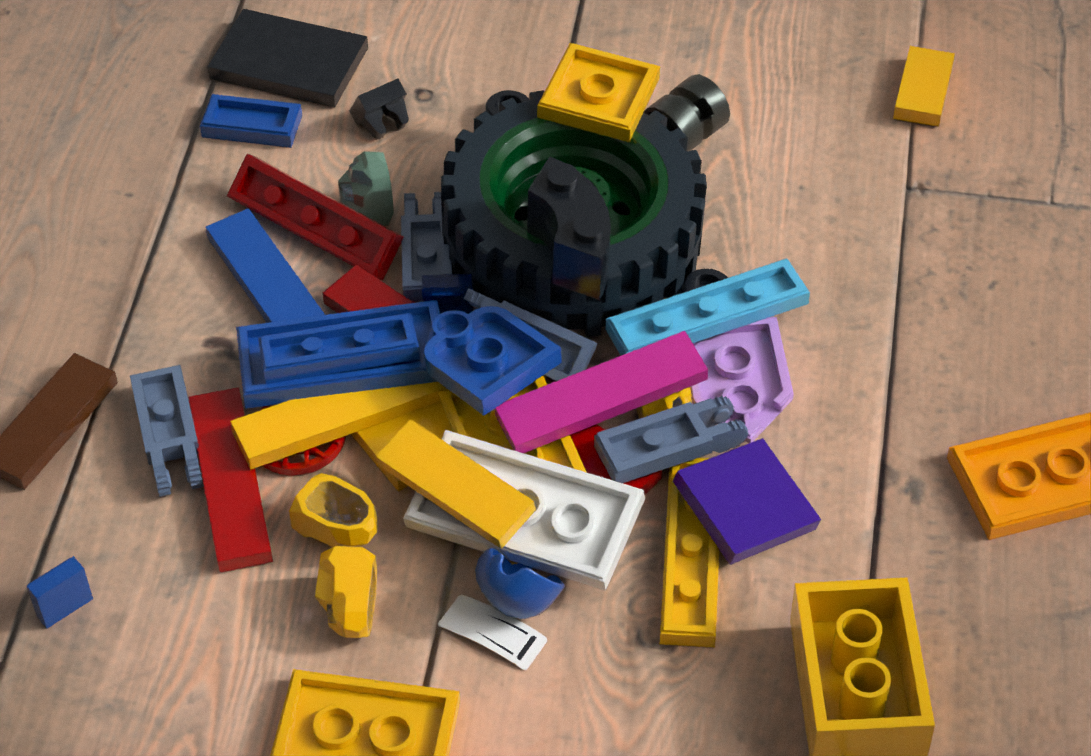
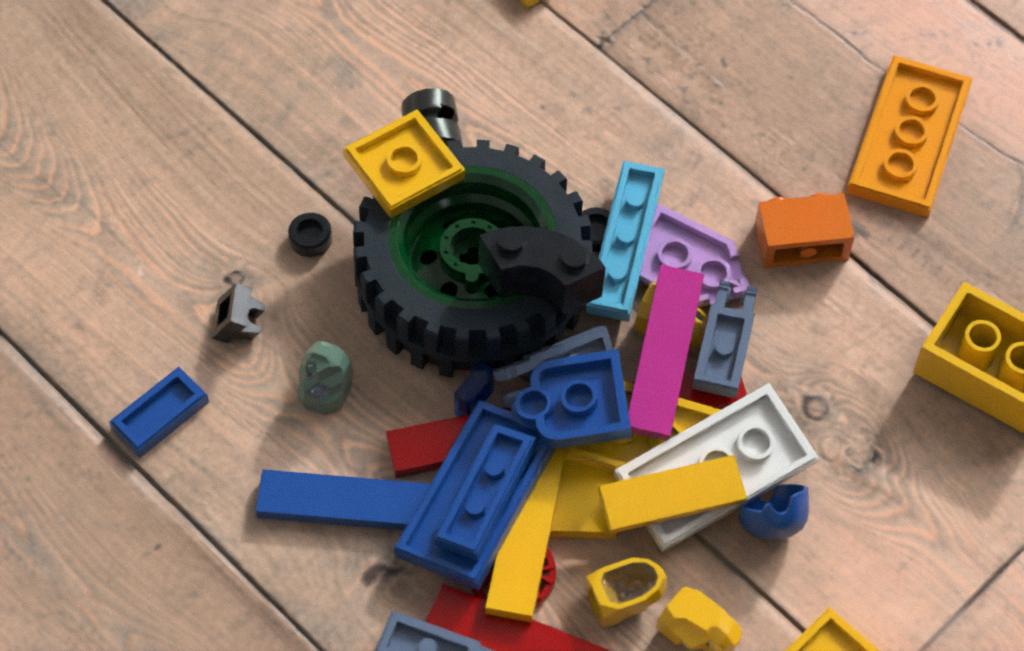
camera: 55 degrees left, 10 degrees up
black tile [207,9,368,107] -> none
red tile [227,154,404,281] -> none
sand blue hinge [401,192,453,301] -> none
white sticker [438,595,547,670] -> none
yellow tile [660,458,719,648] -> none
dark purple tile [673,438,822,565] -> none
none -> orange brick [755,193,854,268]

